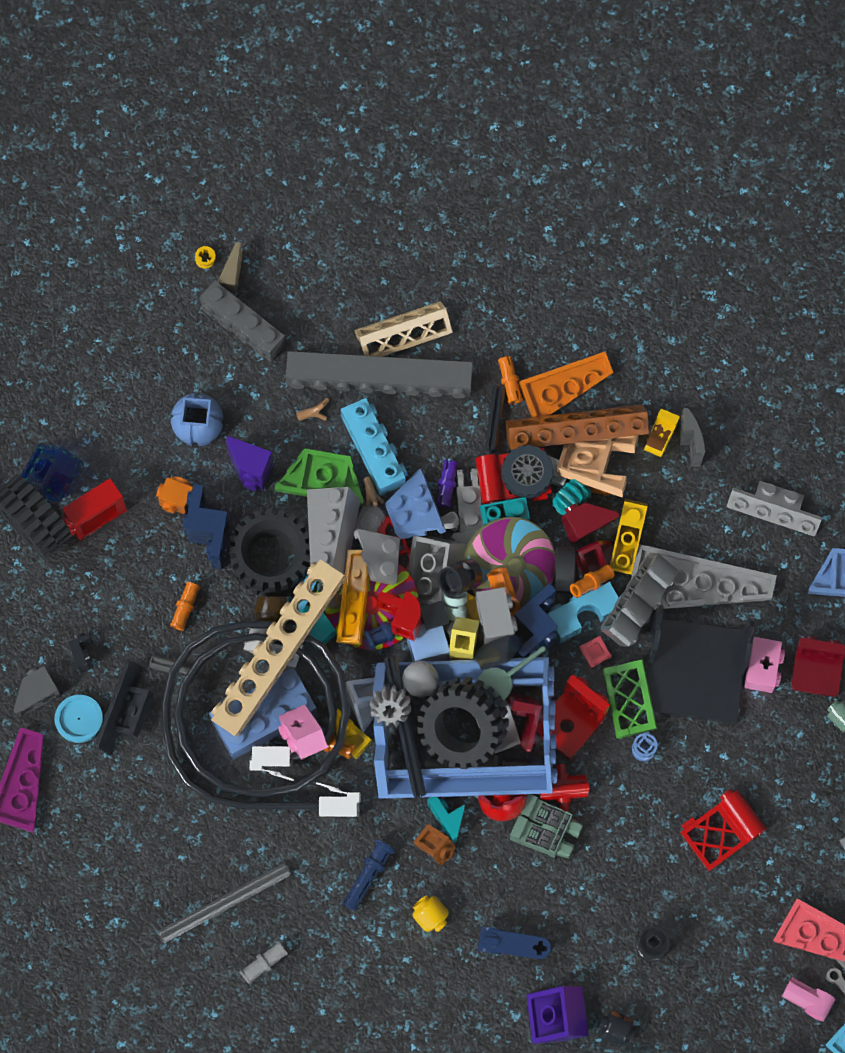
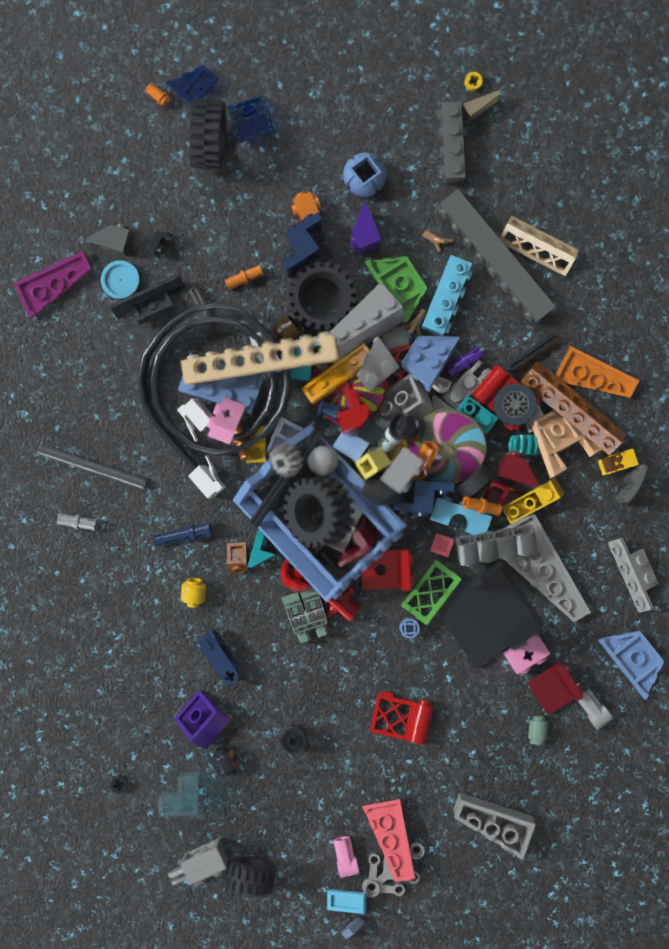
camera: 50 degrees right, 15 degrees up
red window [62,479,127,541] -> none
sand green piece [477,646,546,700] -> none
orange pin [498,356,523,404] -> none

